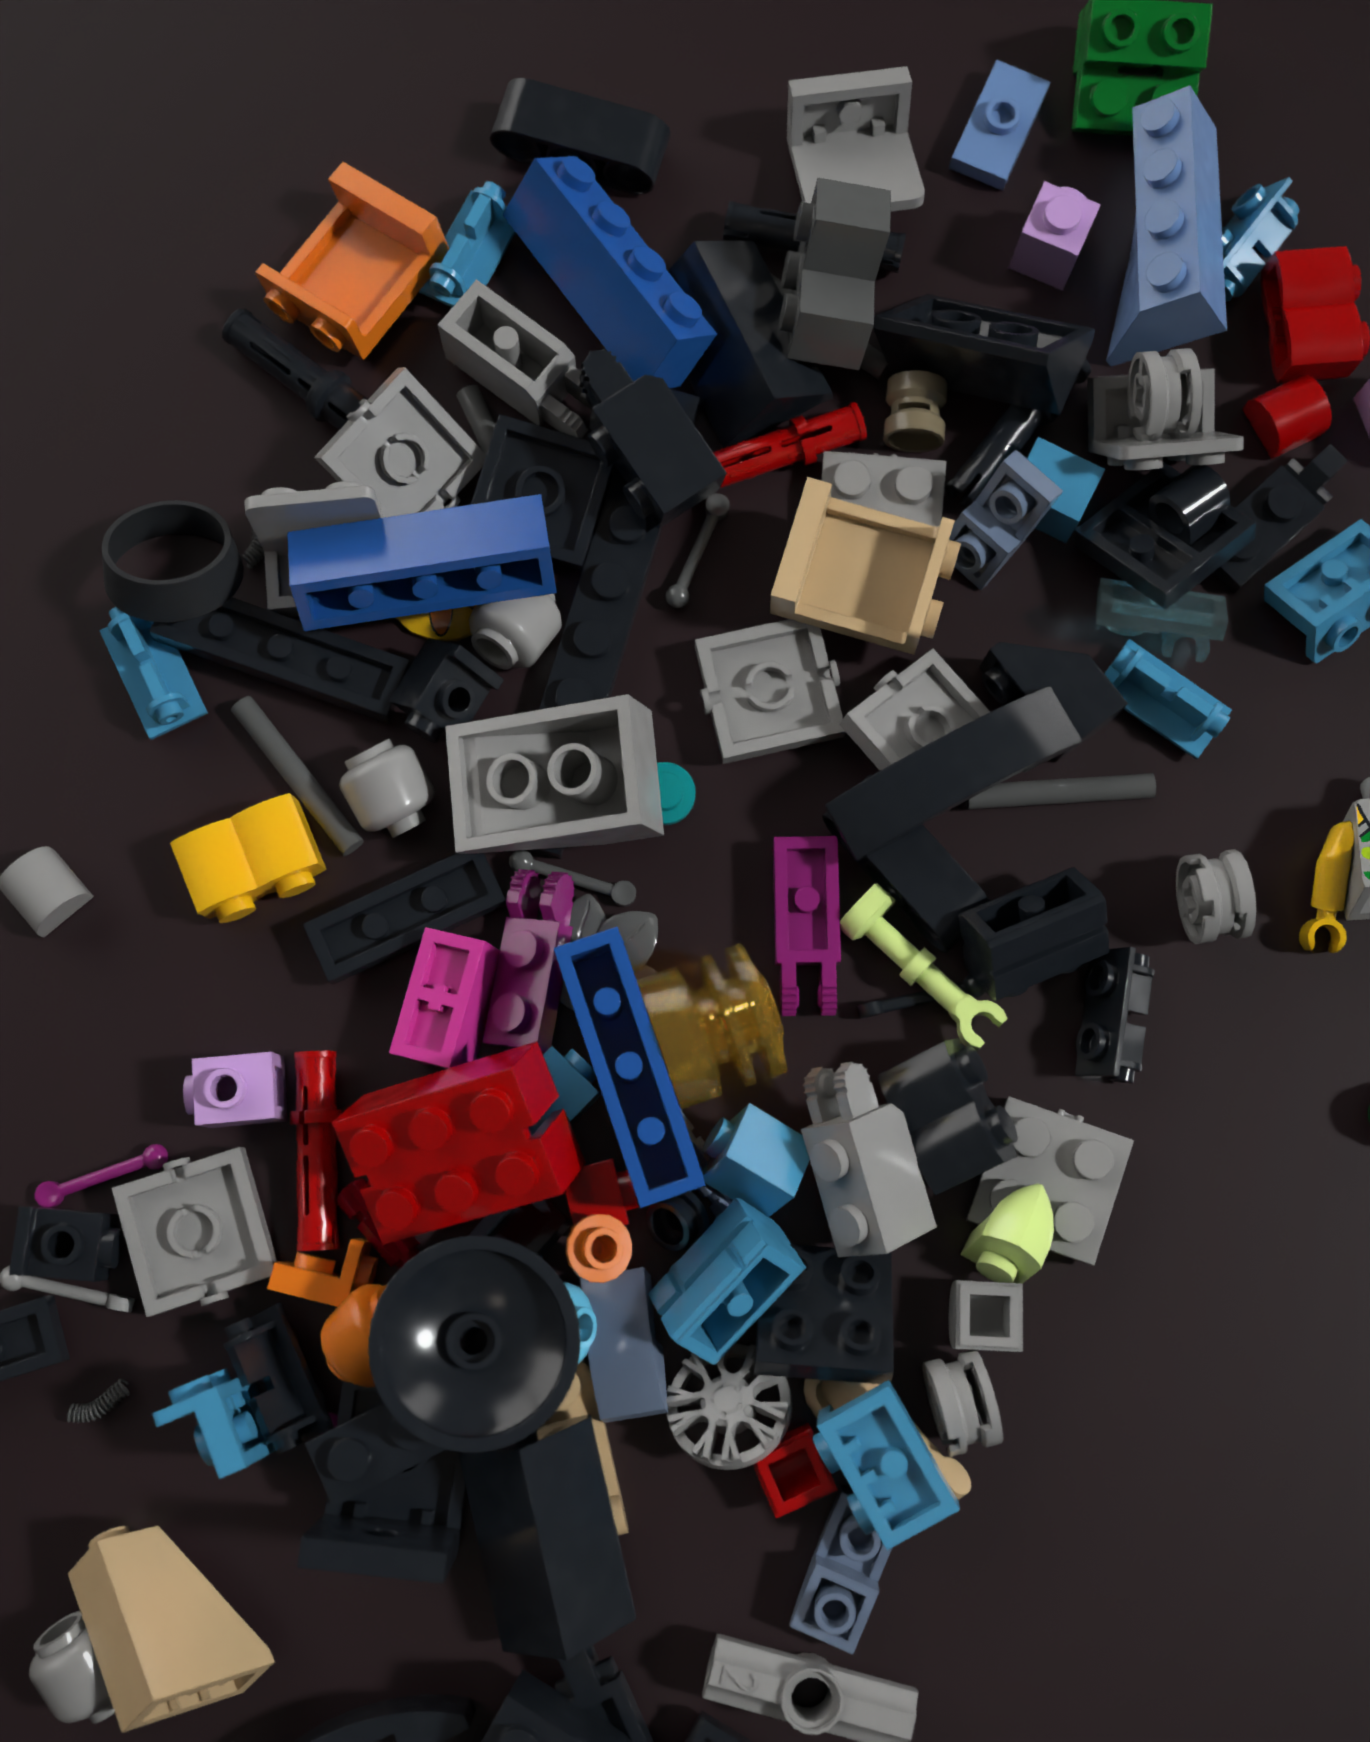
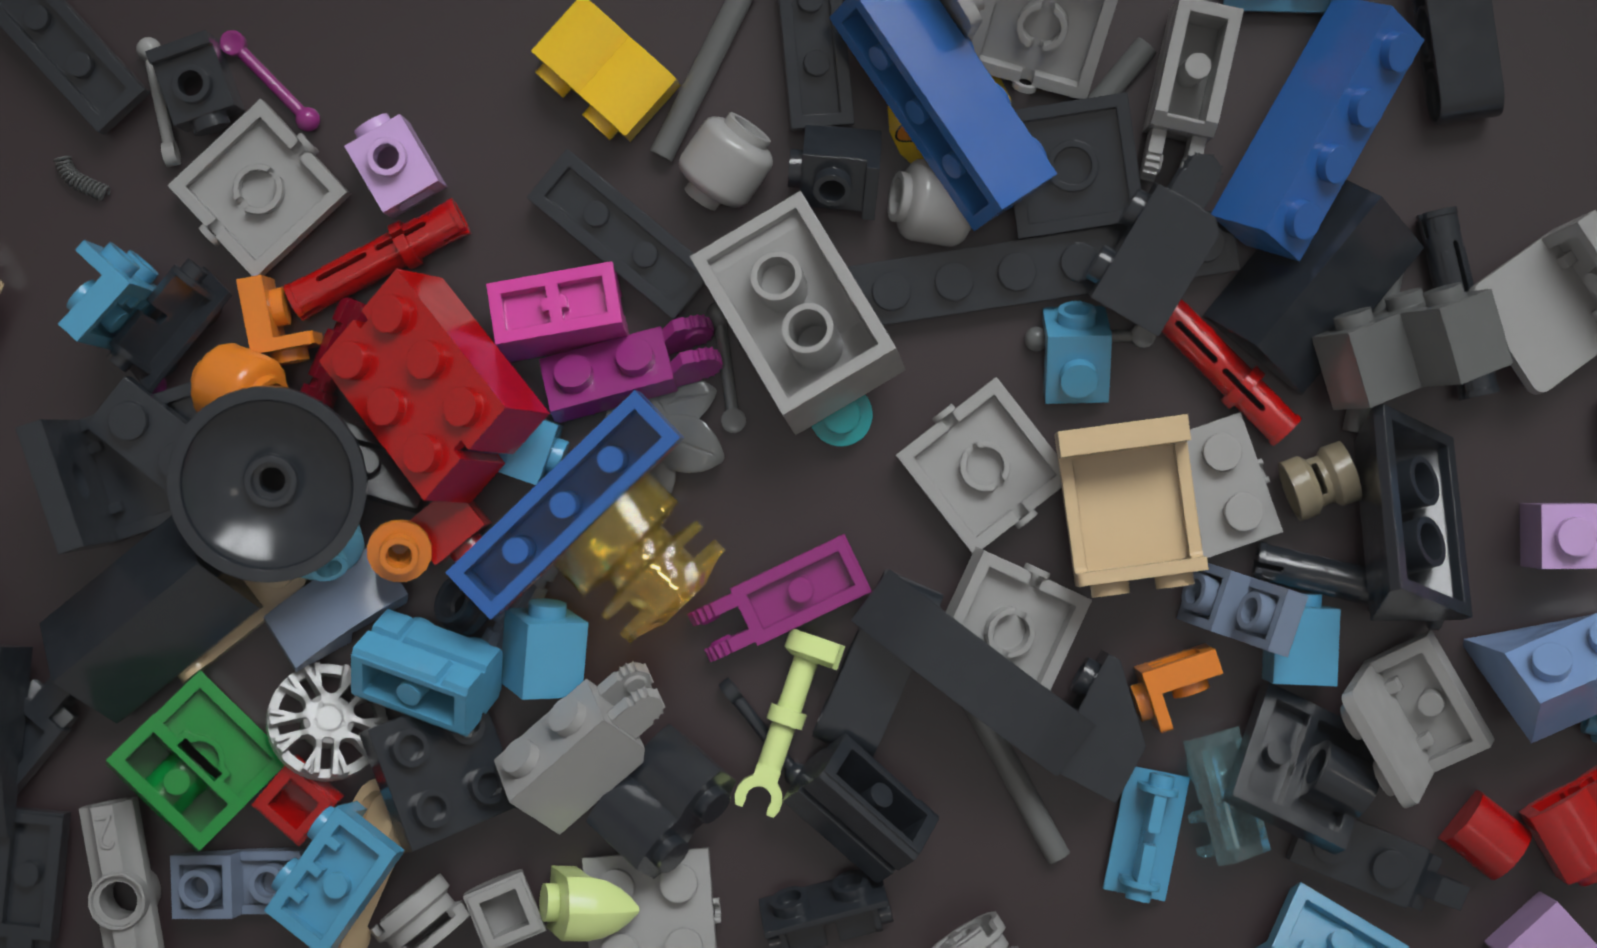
camera: 70 degrees right, 10 degrees up
light grey wheel [1127,348,1202,441] -> none
none -> green brick [105,670,285,853]
none -> dark azure bracket [1042,301,1112,404]
none -> orange bracket [1129,643,1223,733]

